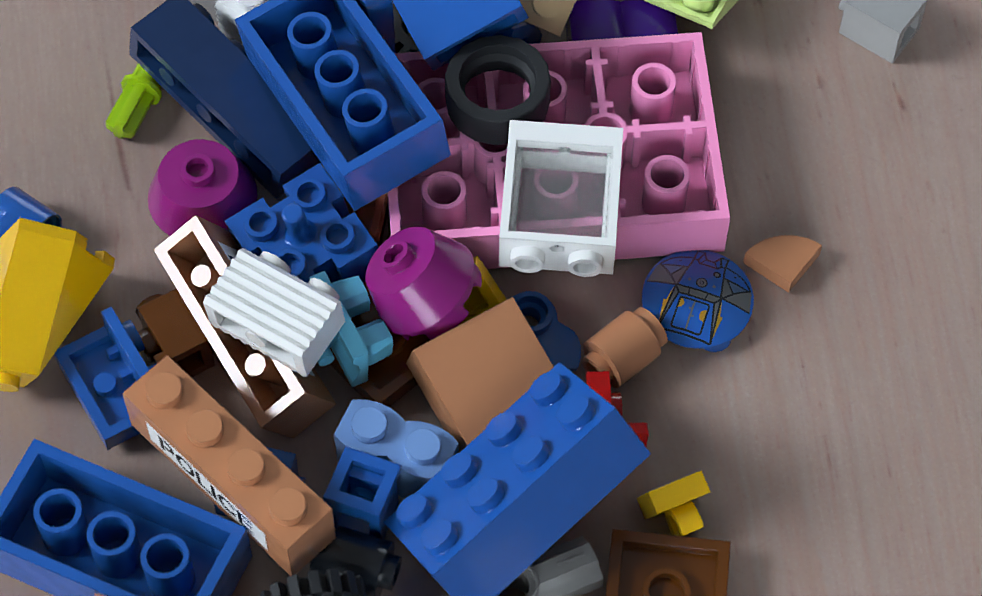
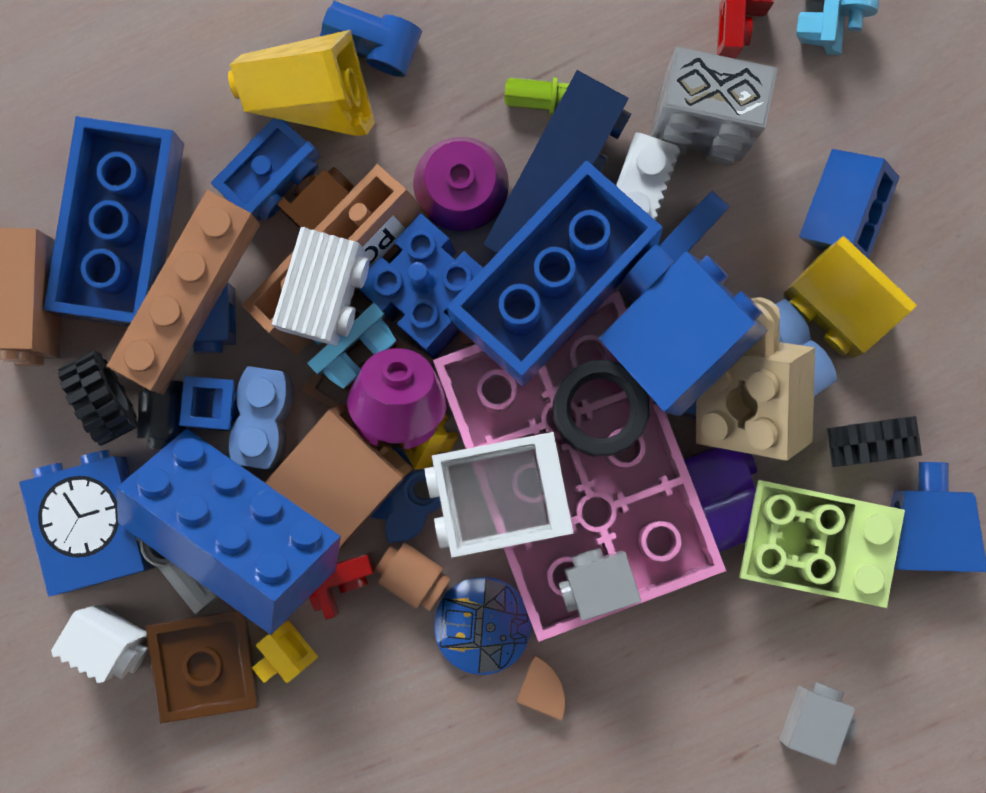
camera: 75 degrees right, 25 degrees up
none -> light grey brick [559,548,642,621]

